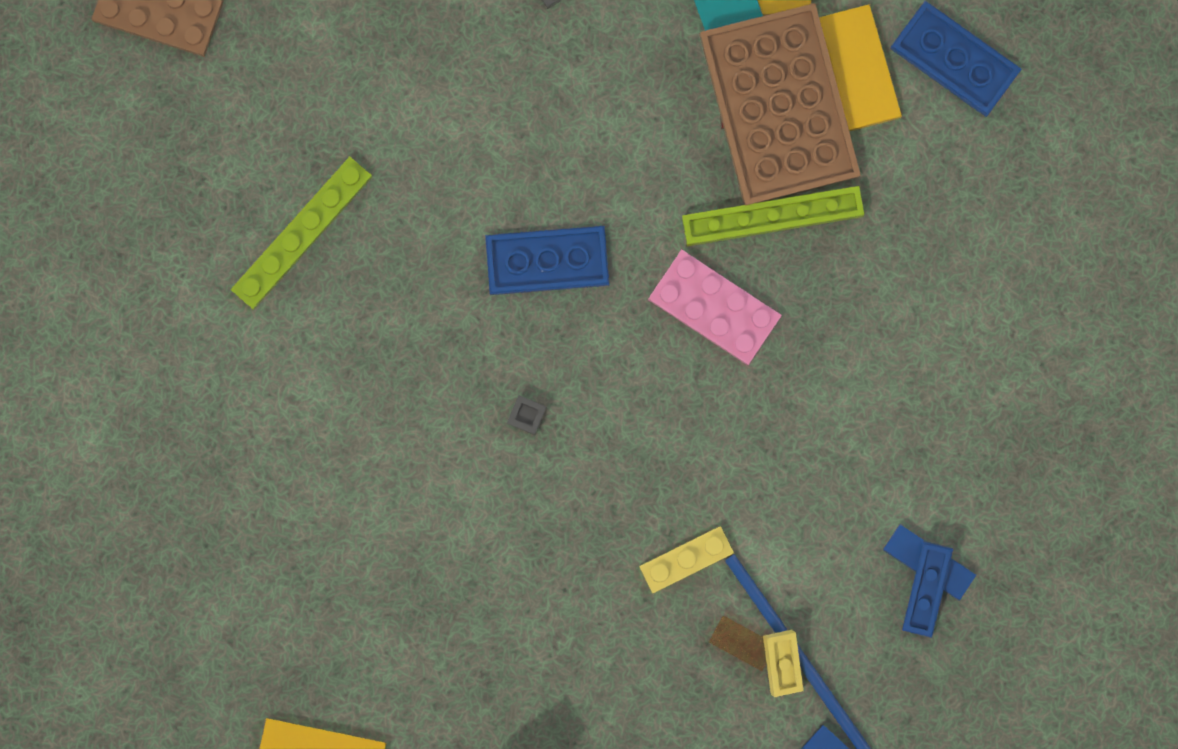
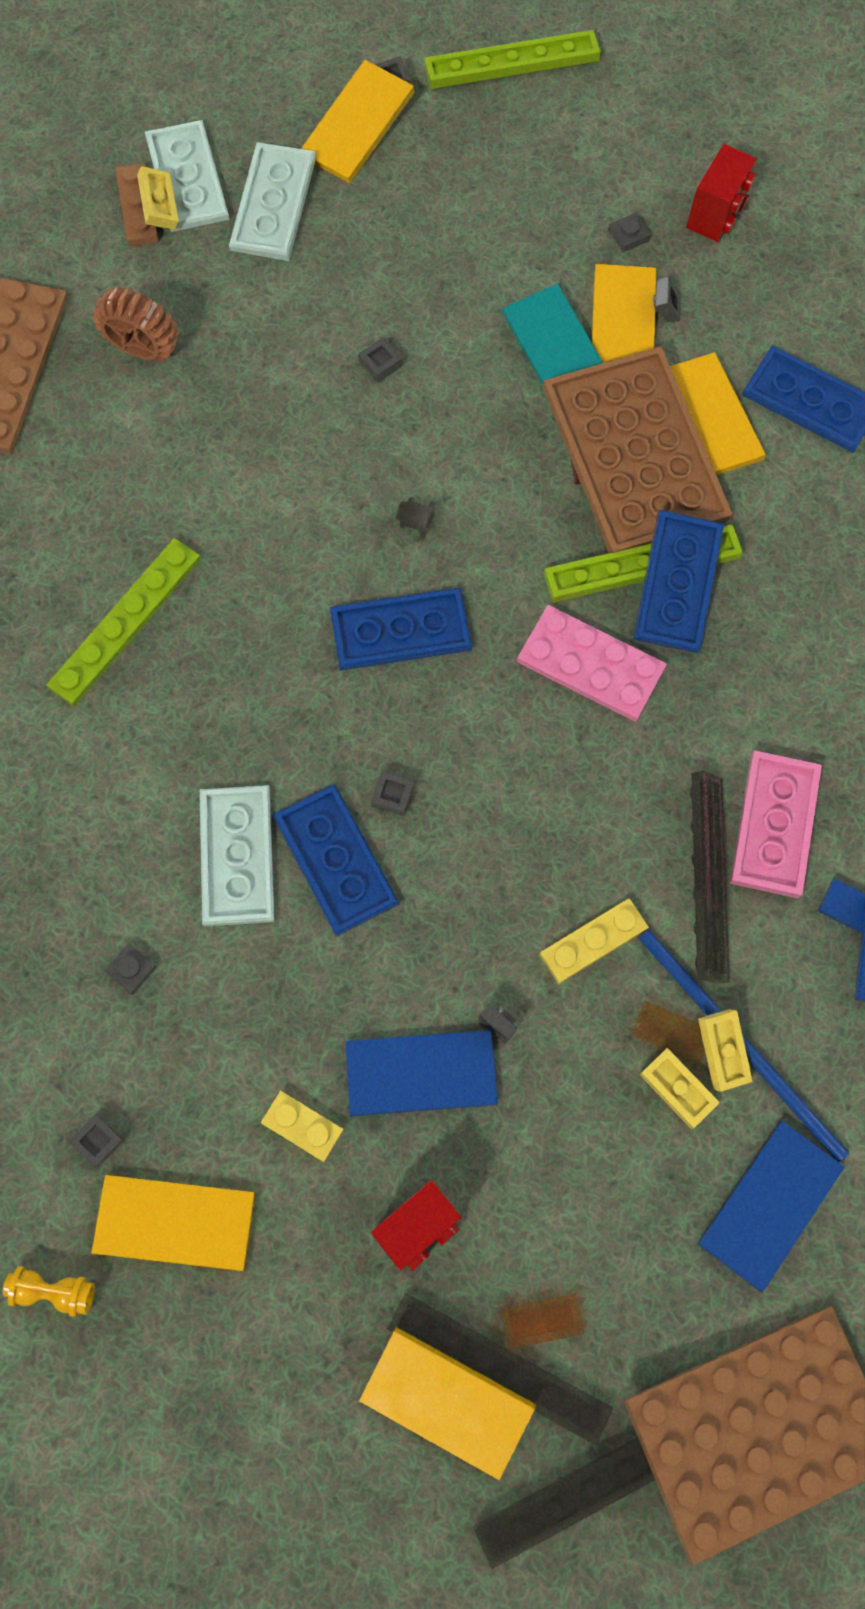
camera: 10 degrees left, 10 degrees down
none -> dark grey plate [69,1114,125,1169]
none -> dark grey plate [104,943,157,995]
none -> light aqua tile [200,785,275,927]
none -> light yellow plate [261,1090,344,1162]
none -> blue tile [273,784,399,937]
none -> blue tile [346,1030,498,1117]
none -> clear smoke brick [396,497,436,539]
none -> dark grey plate [478,1004,517,1044]
none -> blue tile [633,510,724,653]
none -> light yellow plate [639,1048,720,1130]
none -> clear smoke plate [690,770,730,984]
none -> bright pink plate [729,750,822,899]

